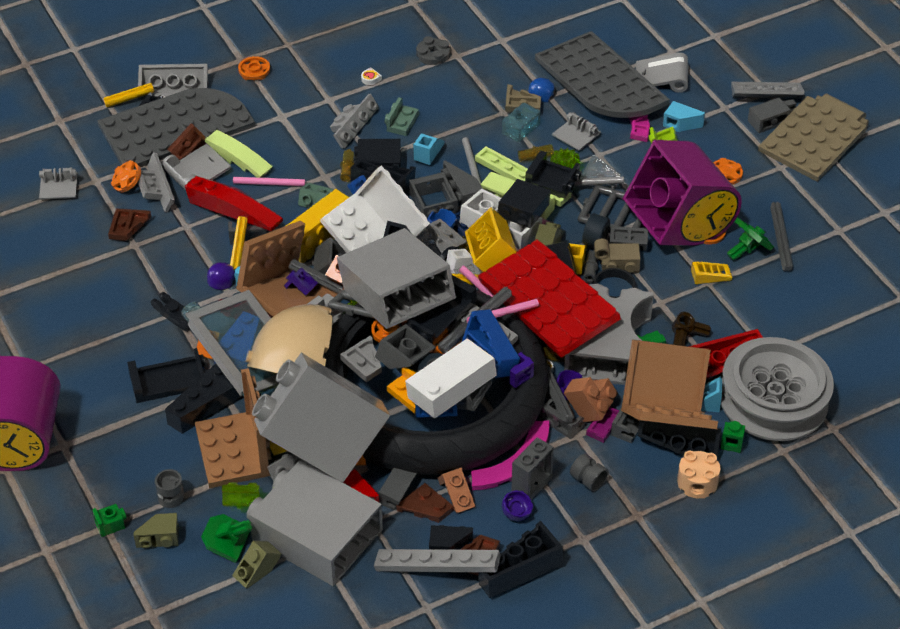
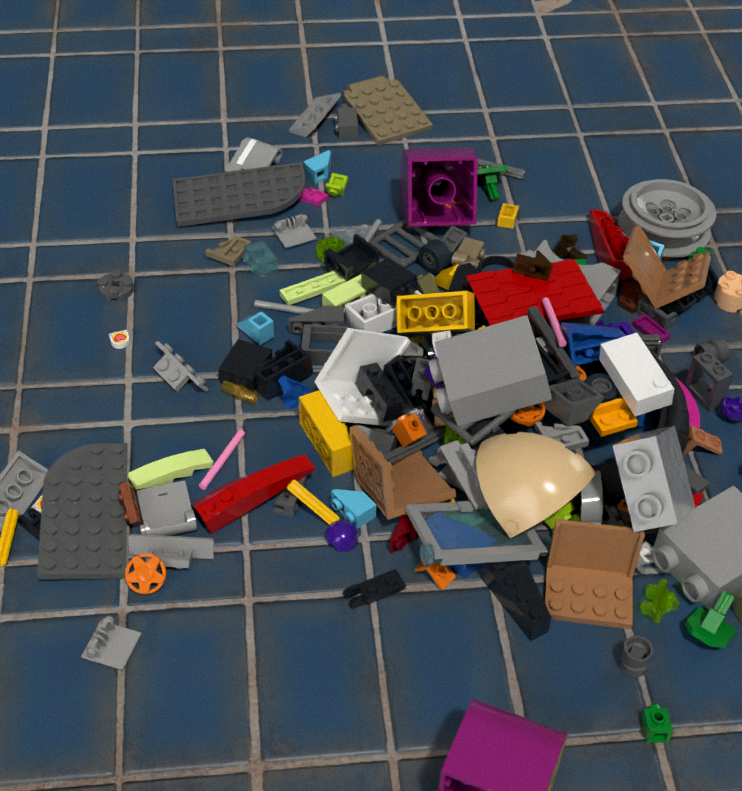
camera: 70 degrees left, 0 degrees up
copper wing [108,208,151,240] -> none
black panel [127,348,207,403] -> none
olive slope [134,513,179,548] -> none
orange wheel [238,56,270,80] -> none
dark purple bracket [284,267,318,295] -> none
sand green bracket [298,183,341,208] -> none
sand green bracket [385,97,419,136] -> none
copper wing [396,483,454,523] -> none
clear yellow axle [518,144,554,162] -> none
blue hair [528,78,555,102] -> none
nougat brick [564,377,618,422] -> none
orange wheel [713,158,743,185] -> none
none -> black arch [356,363,405,422]
none -> dark brown slope [512,250,553,281]

